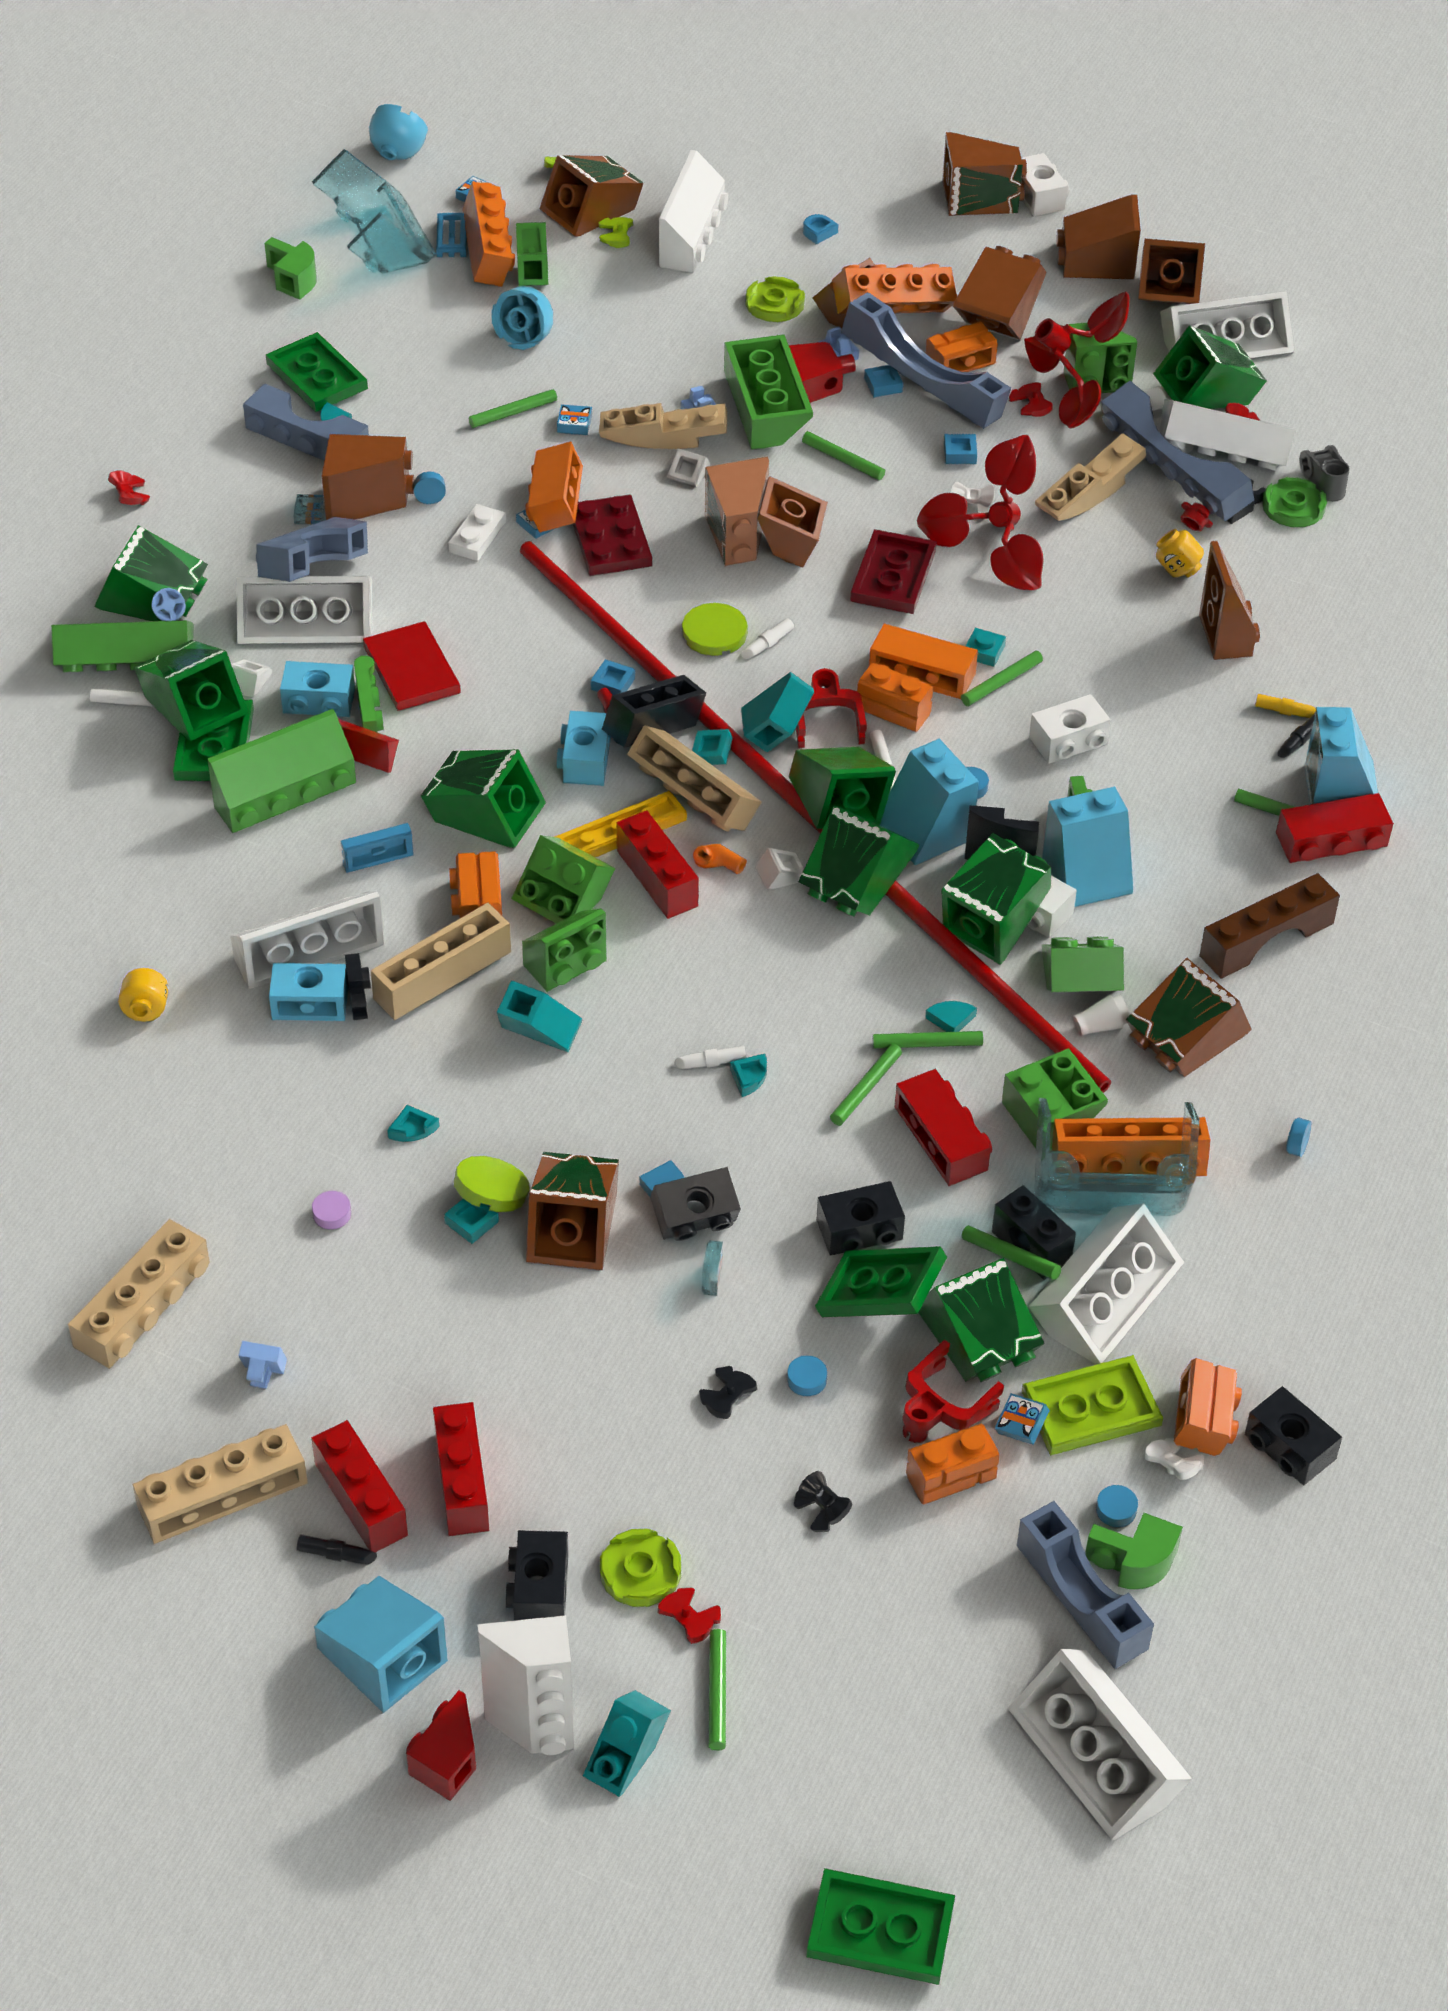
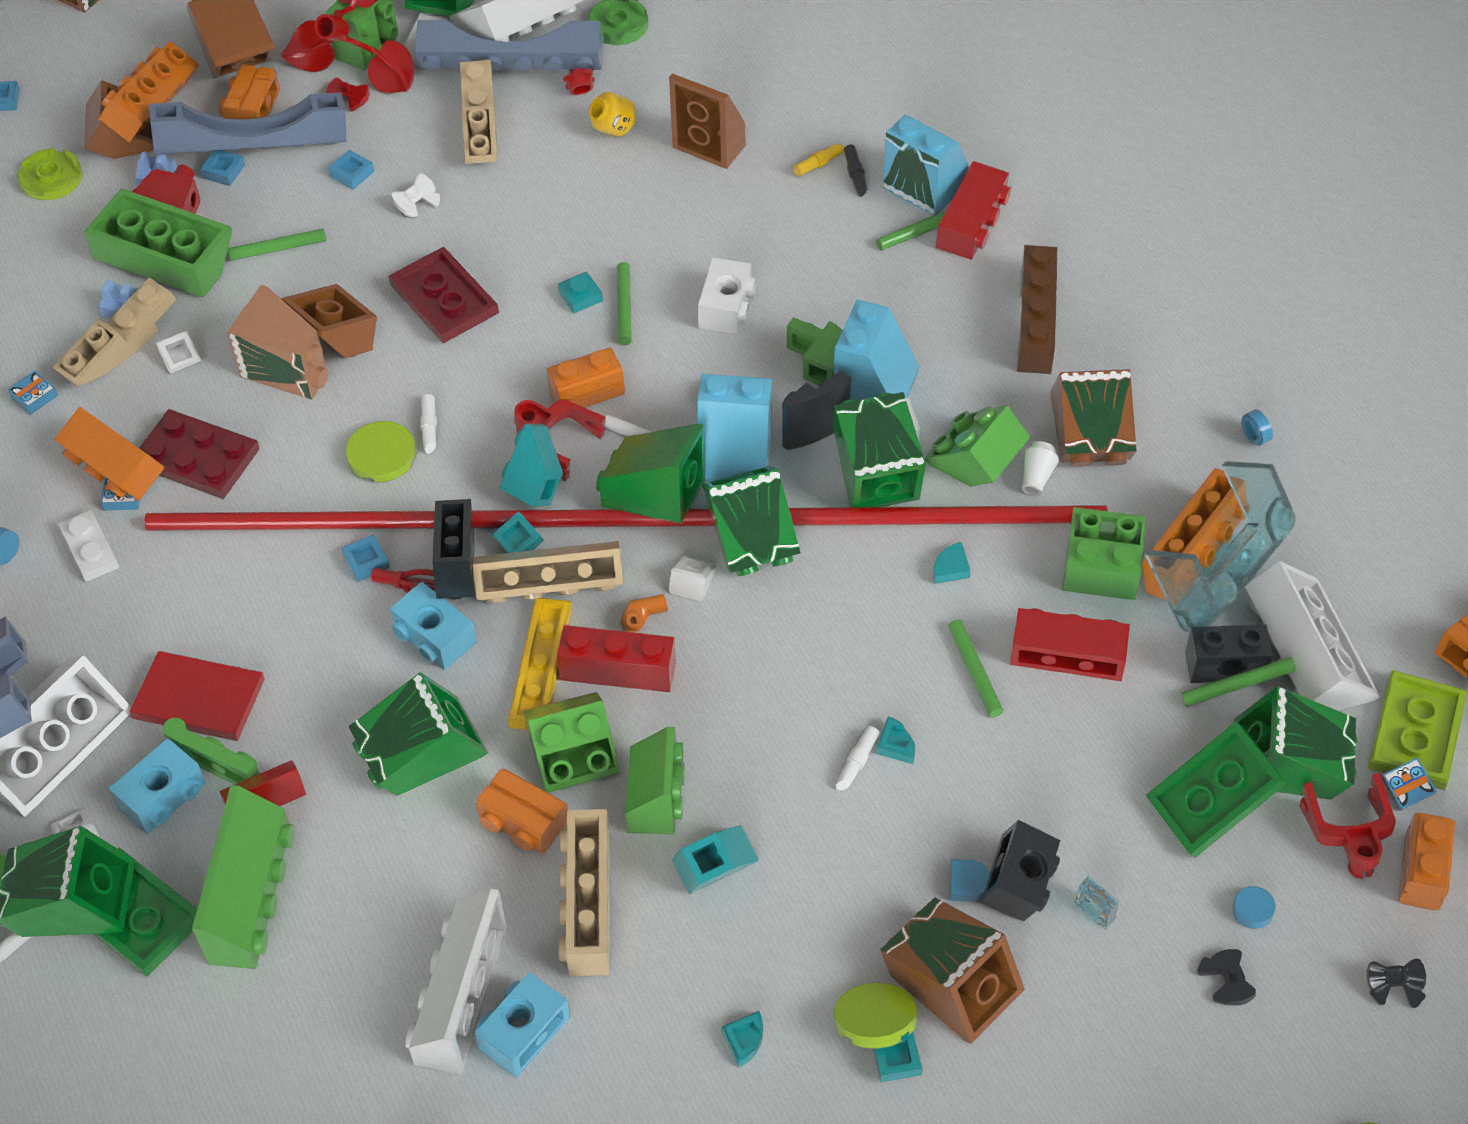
camera: 50 degrees left, 5 degrees up
dark azure tile [340,823,413,873] -> none
black plate [345,953,371,1020] -> none
black brick [816,1181,905,1256] -> none
orange brick [869,623,978,699] -> none
bright green bar [872,1031,983,1049] -> none
red plant [917,435,1044,590] -> none

